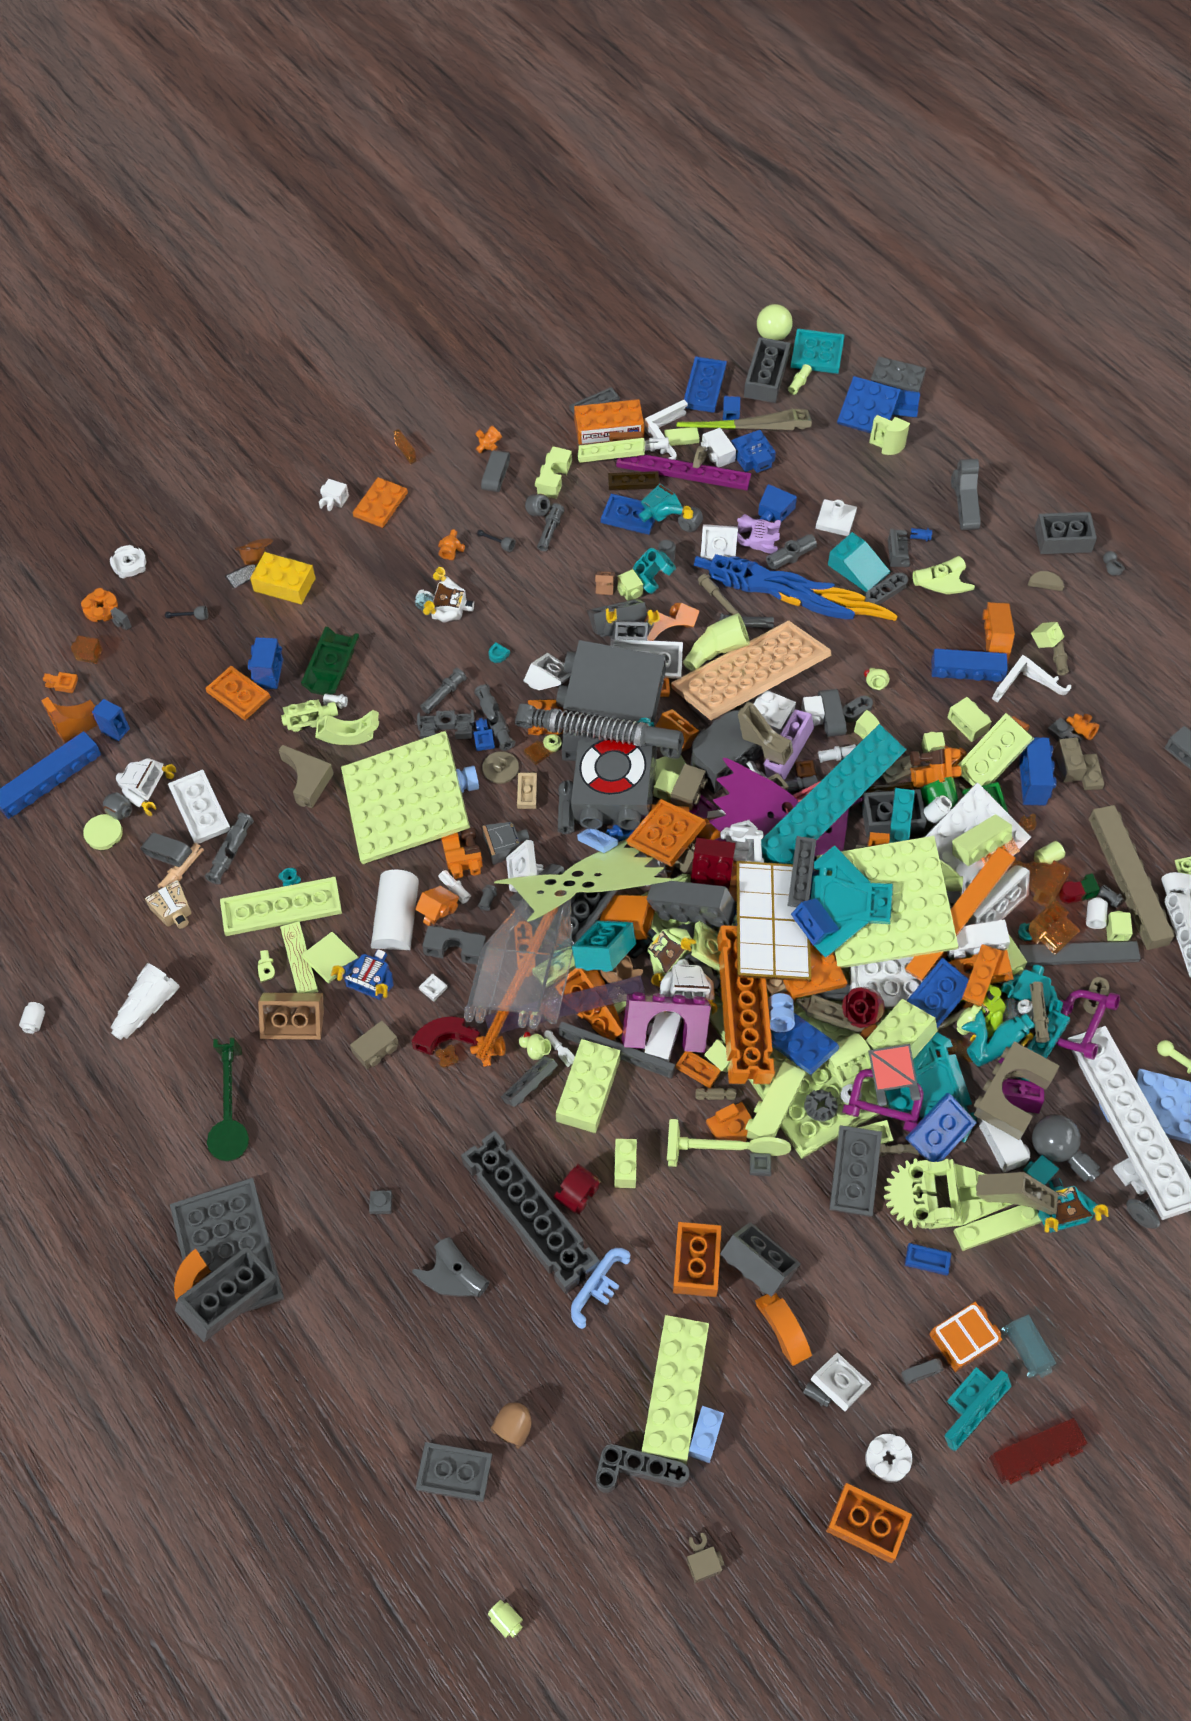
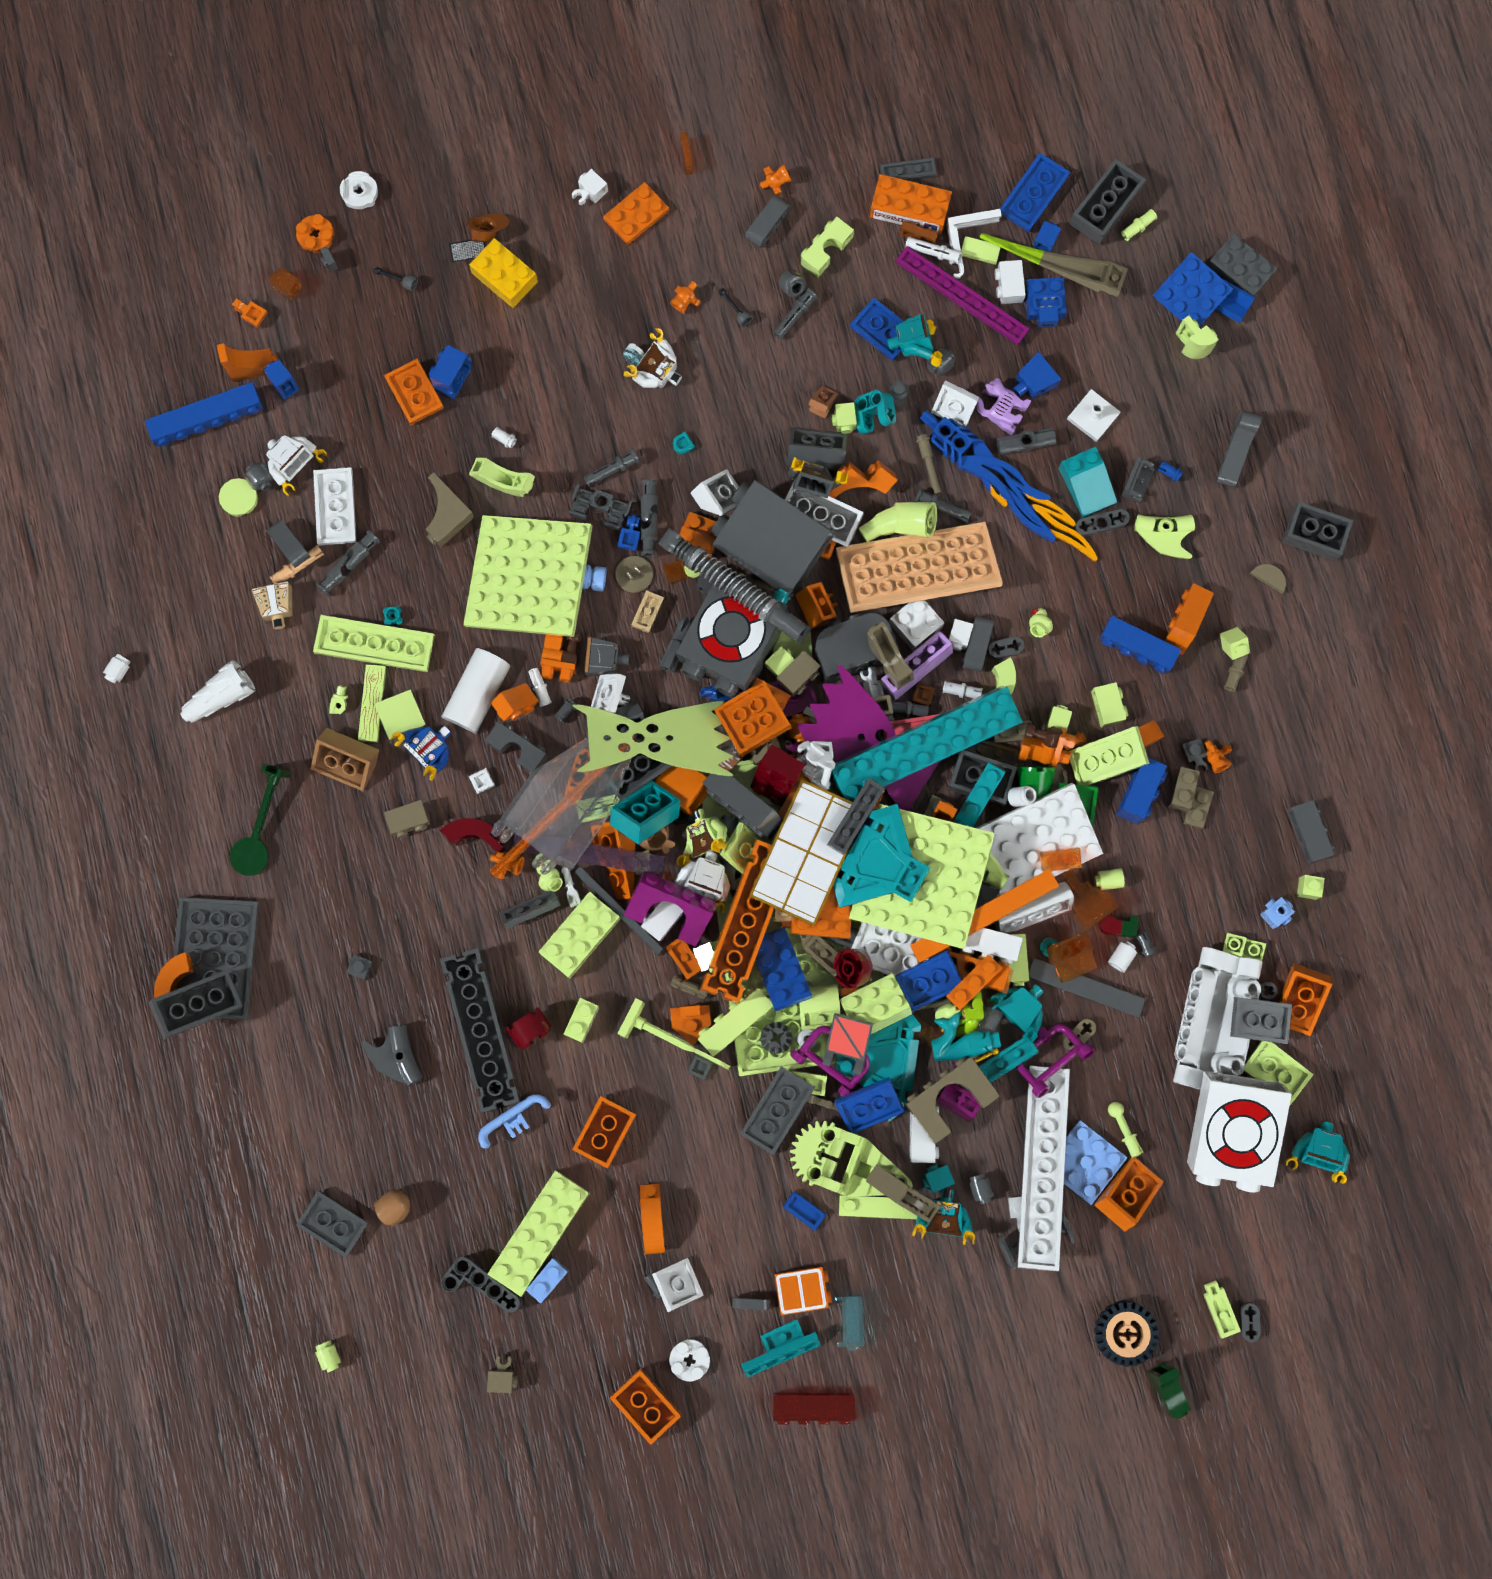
camera: 20 degrees right, 20 degrees up
yellowish green brick [281,699,338,731] -> none
dark green piece [301,626,359,696] -> none
clear orange plate [436,1045,459,1068] -> none
light blue plate [577,829,618,853] -> none
yellowish green plate [578,438,645,463] -> none
dark brown plate [608,471,659,490] -> none
dark tan tile [693,446,707,468] -> none
dark grey brick [720,1222,801,1297] -> none
yellowish green piece [757,304,793,341] -> none
light blue wheel [768,993,795,1032] -> none
teal plate [791,329,845,374] -> none
blue panel [791,899,839,946] -> none
yellowish green brick [952,814,1012,866] -> none
white hinge [992,655,1071,703] -> none
white pin [1018,999,1034,1020] -> none
clear orange plate [1019,813,1037,833] -> none
dark tan pin [1030,982,1050,1043] -> none
dark grey piece [1032,1114,1081,1162] -> none
dark tan brick [1089,805,1174,950] -> none
dark grey plate [1103,551,1125,576] -> none
yellowish green brick [1106,911,1132,942] -> none

